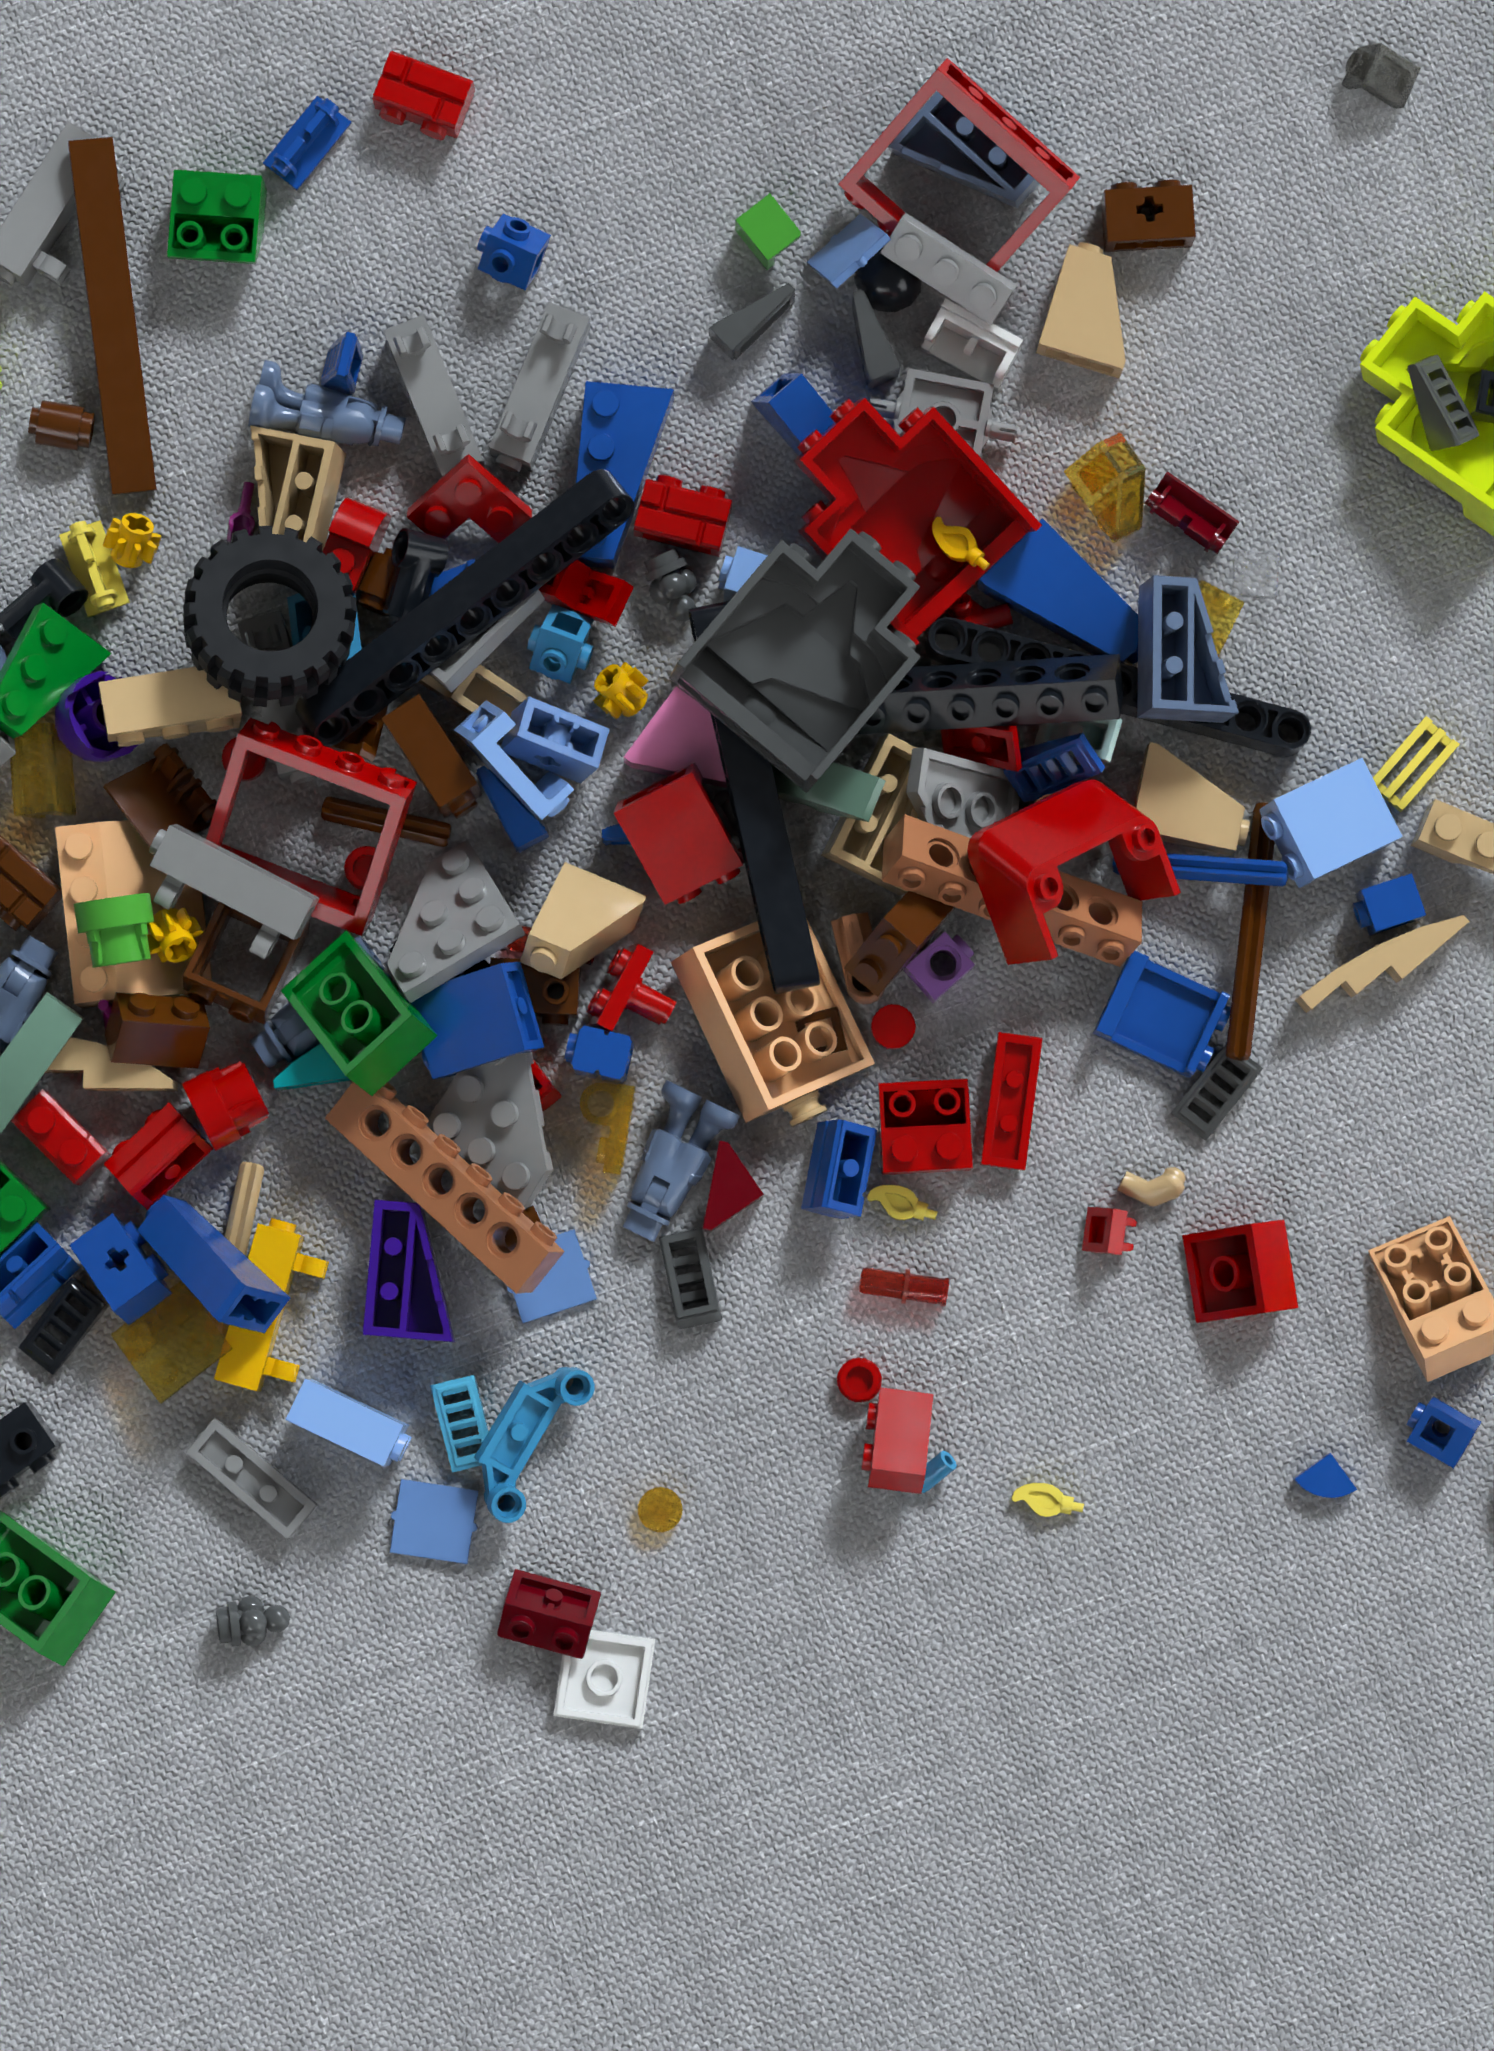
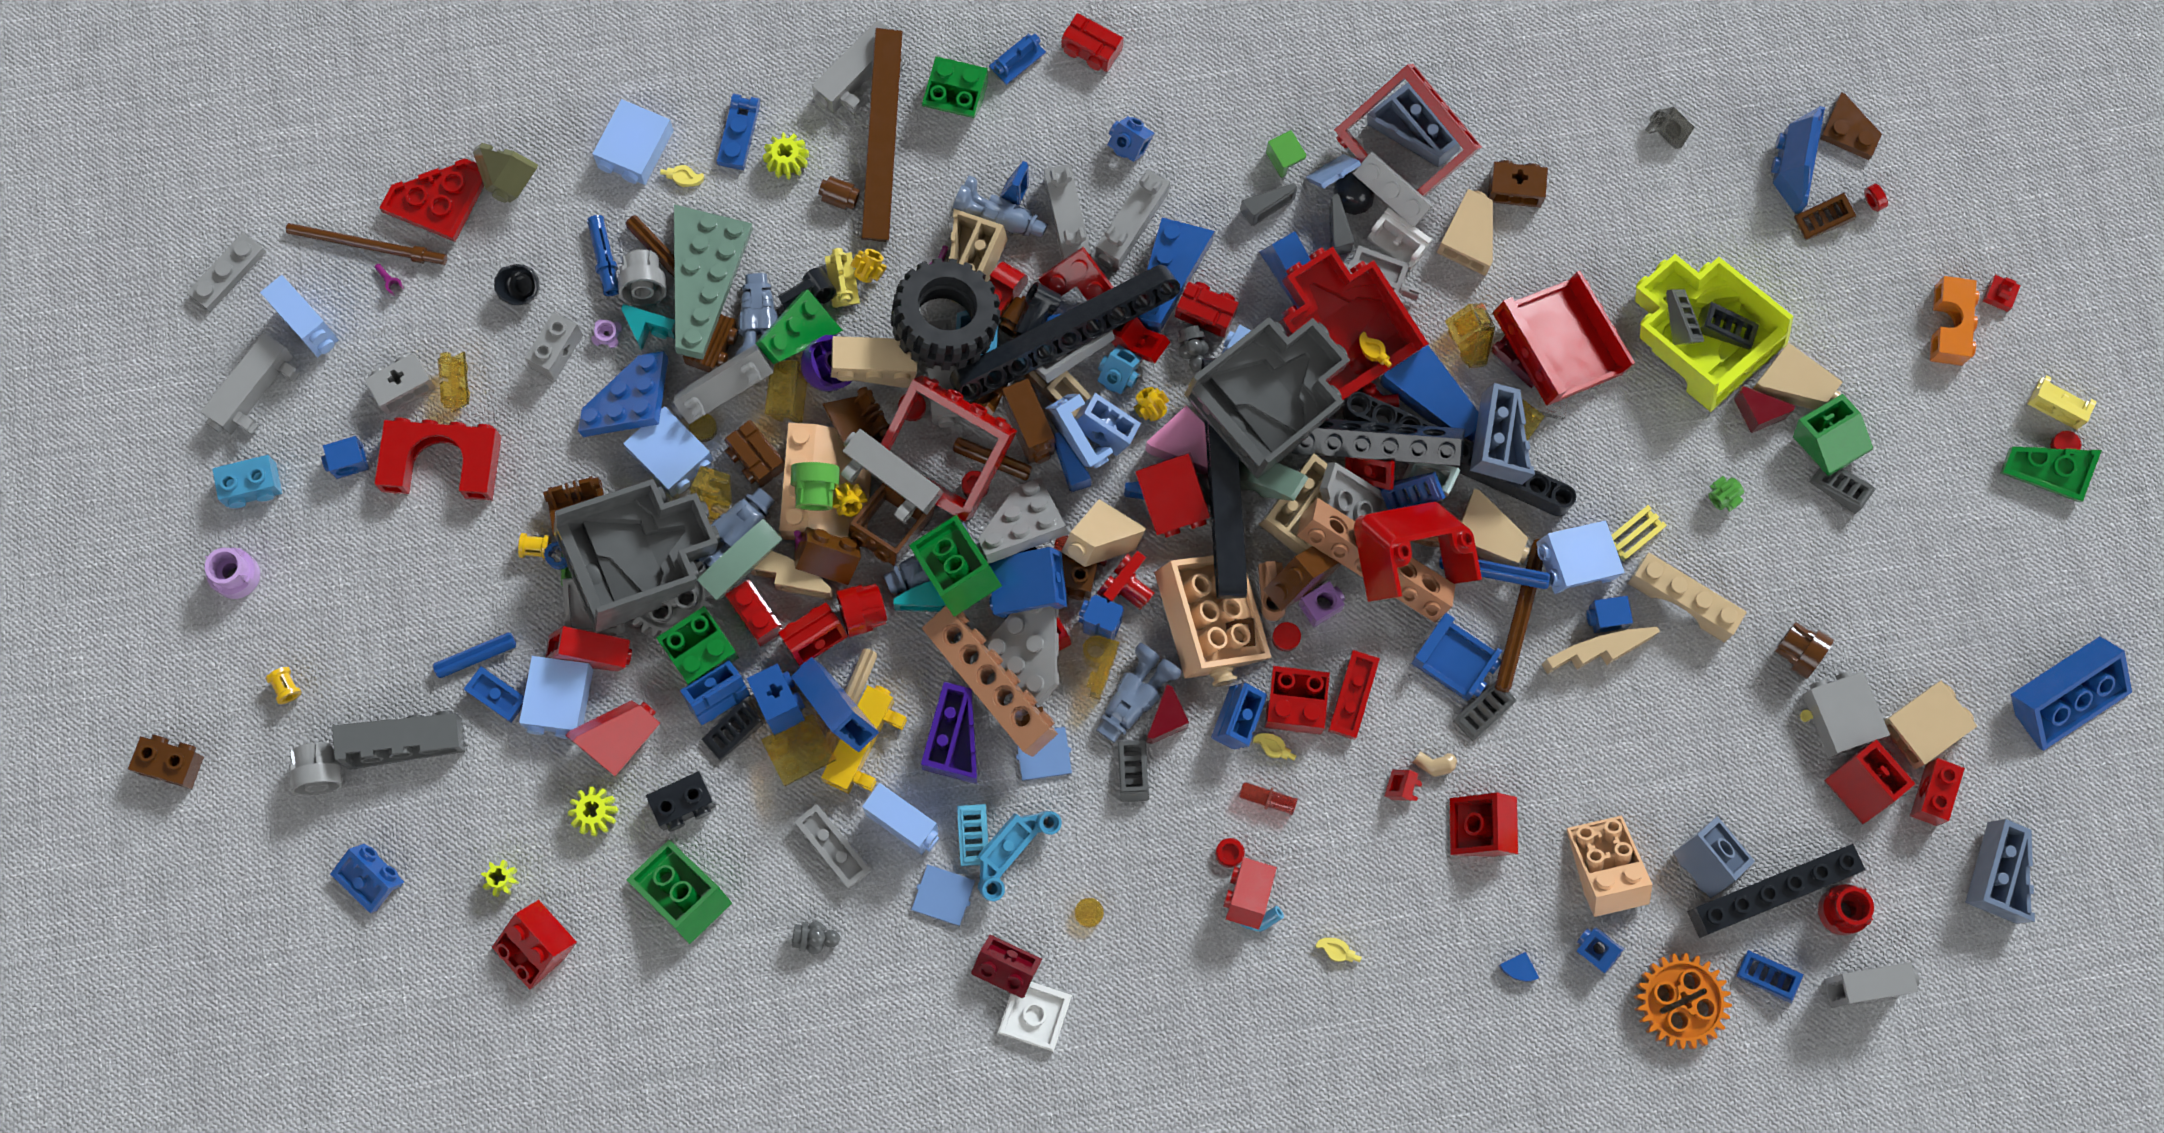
camera: 10 degrees right, 10 degrees down
none -> panel [1492,271,1635,406]

